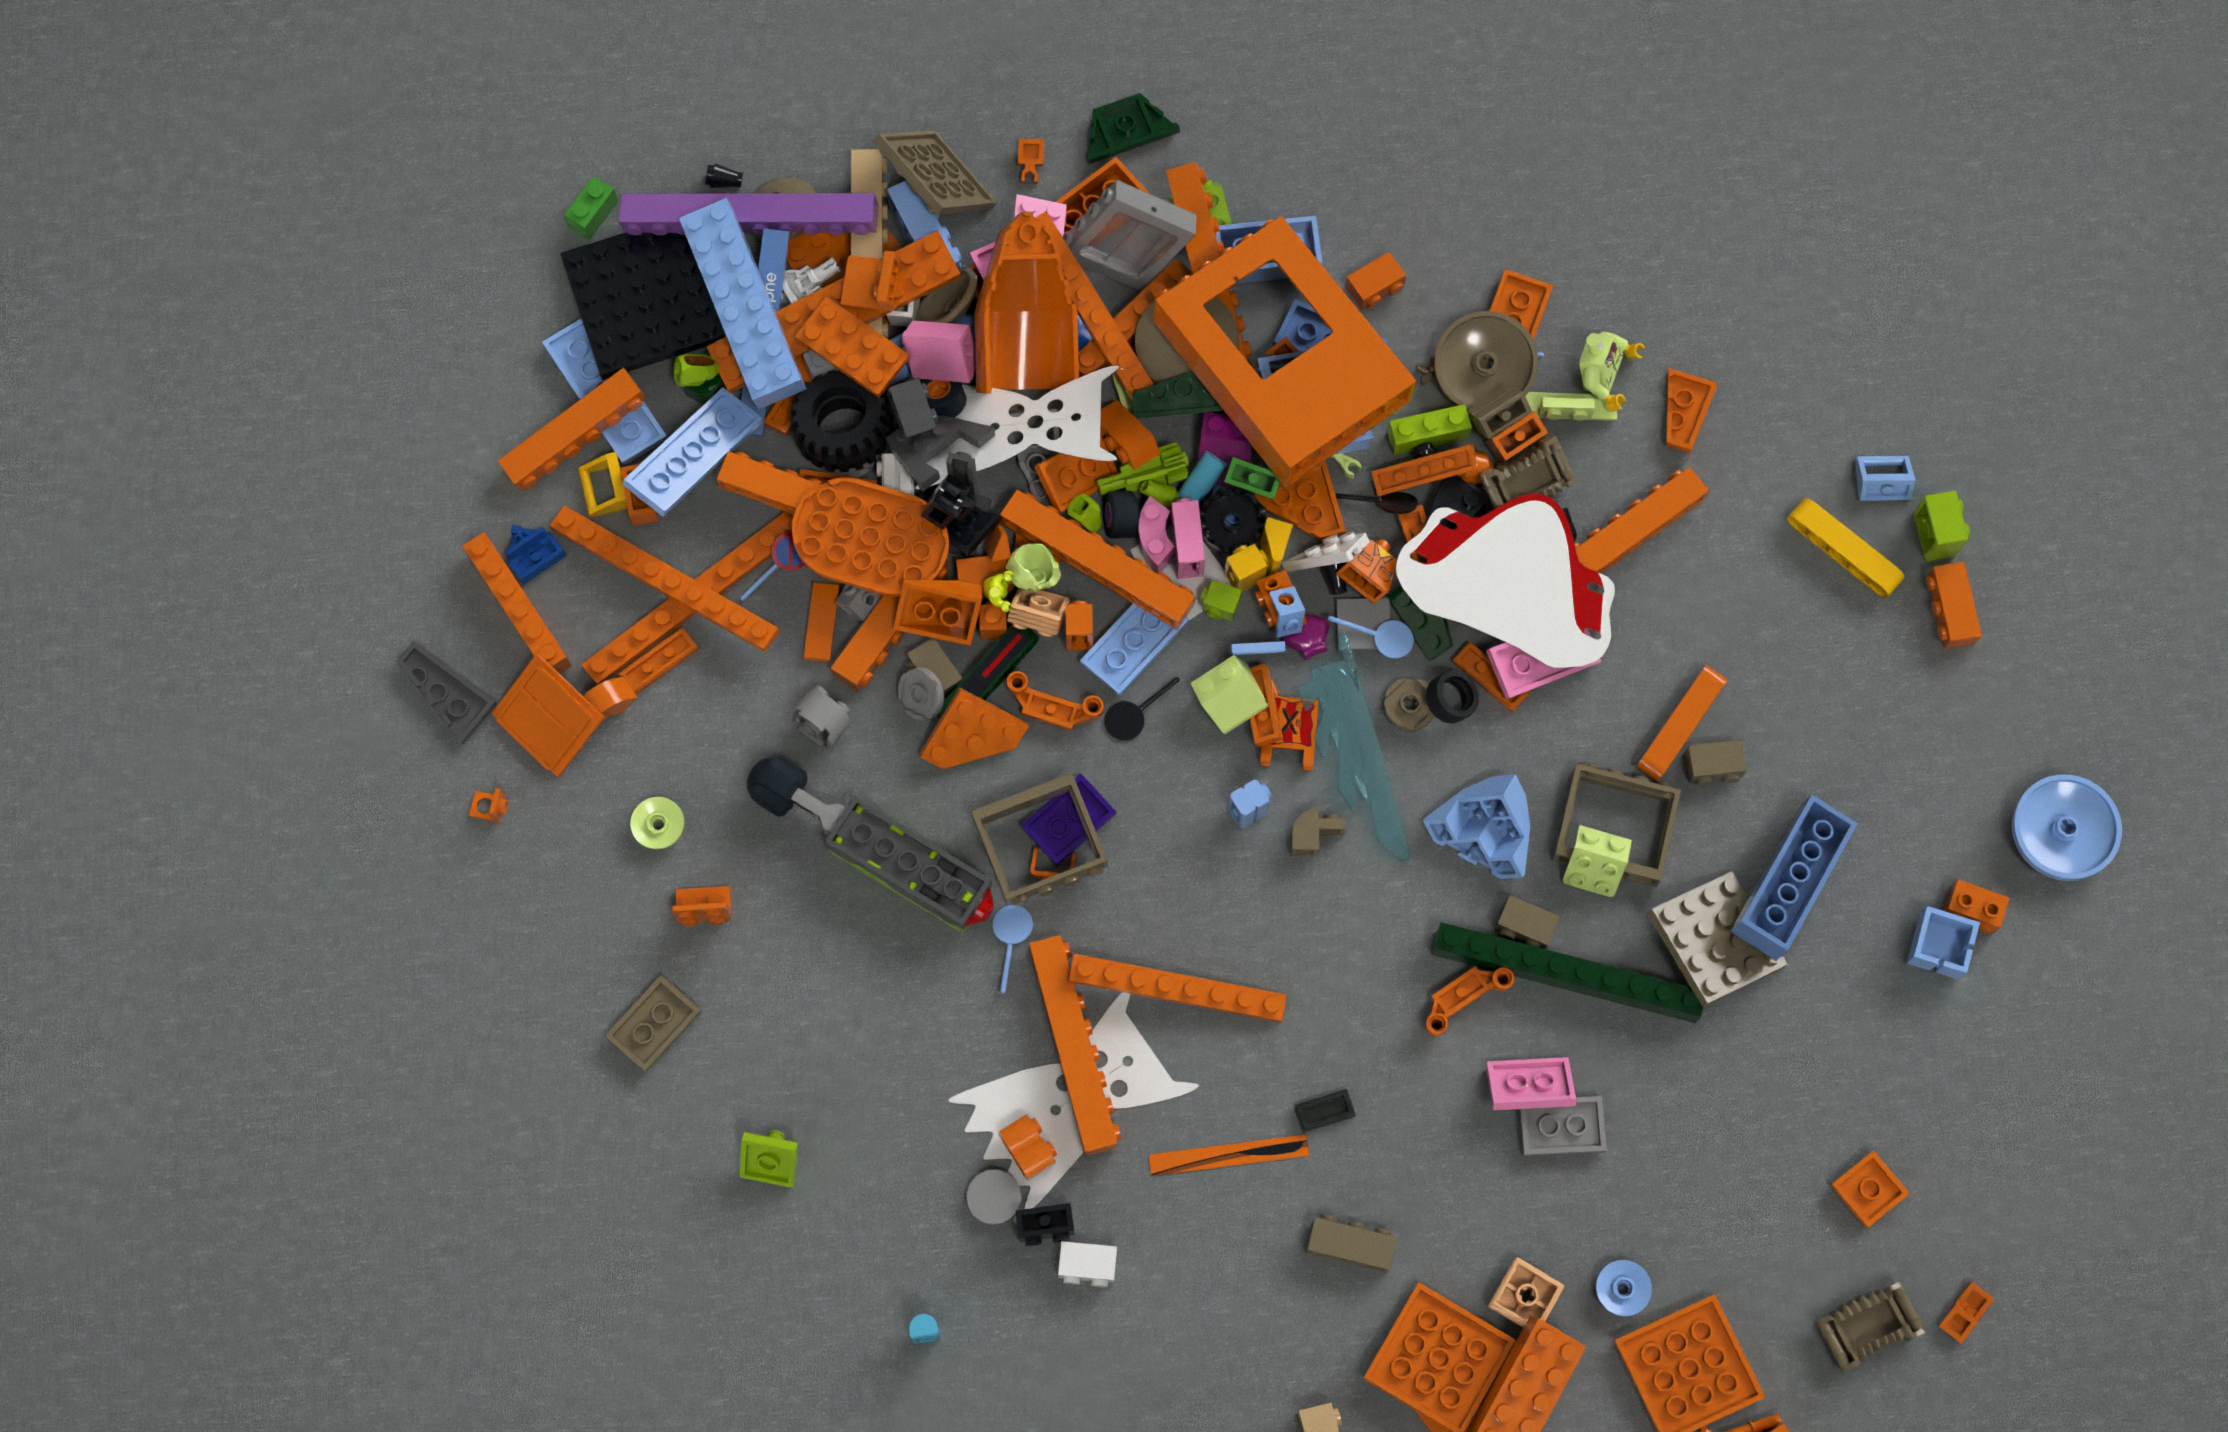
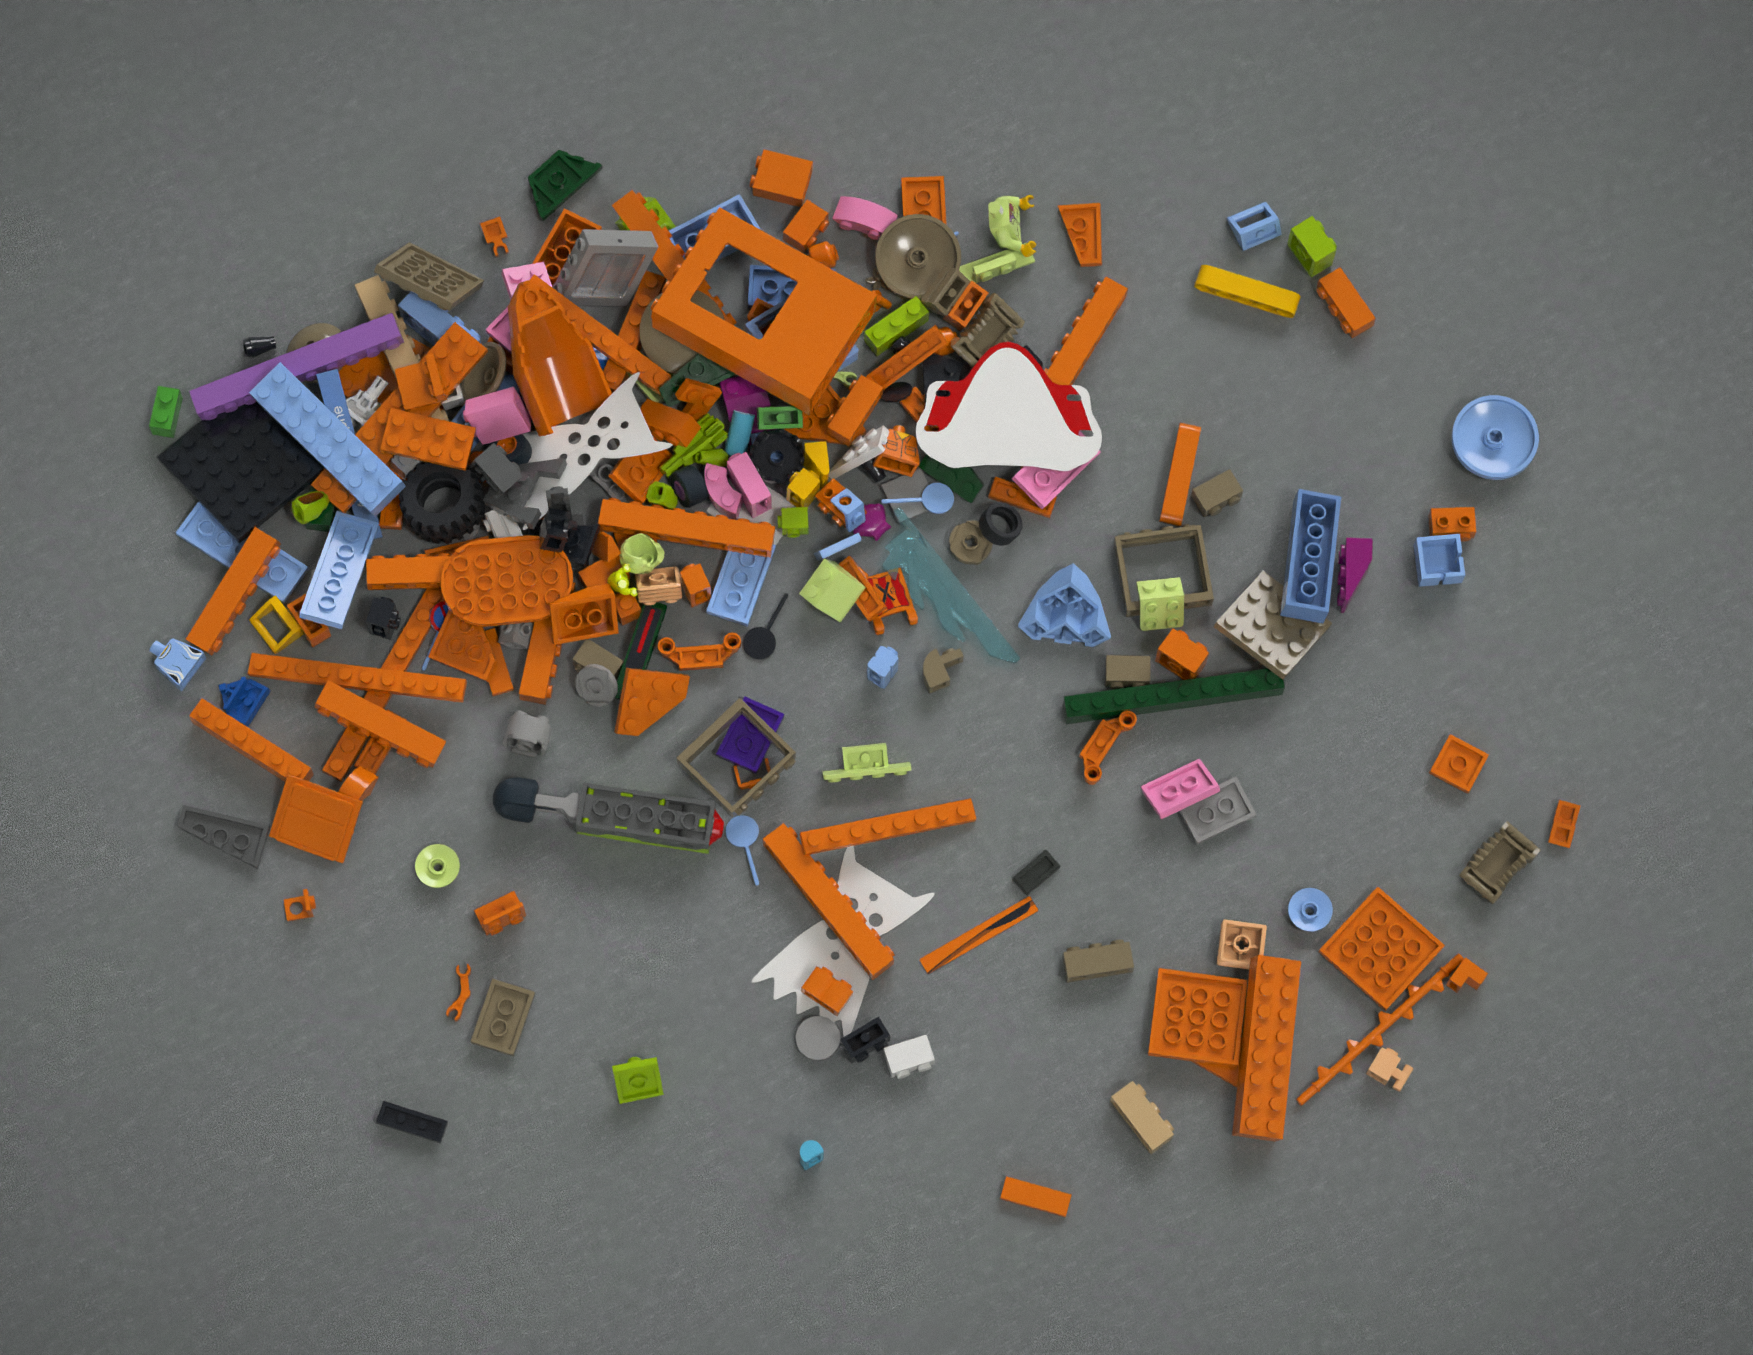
camera: 25 degrees left, 0 degrees up
none -> light blue torso [150,638,206,691]
none -> orange brick [315,680,446,768]
none -> black brick [366,597,401,640]
none -> black plate [376,1101,448,1144]
none -> orange plate [428,610,497,682]
none -> orange piece [446,964,471,1022]
none -> orange plate [675,378,722,422]
none -> orange brick [750,149,813,207]
none -> orange head [807,241,839,269]
none -> yellowish green bracket [822,743,912,783]
none -> orange brick [826,375,883,447]
none -> bright pink brick [832,196,898,240]
none -> orange plate [872,290,892,312]
none -> orange brick [1155,628,1209,680]
none -> magenta slope [1337,537,1373,613]

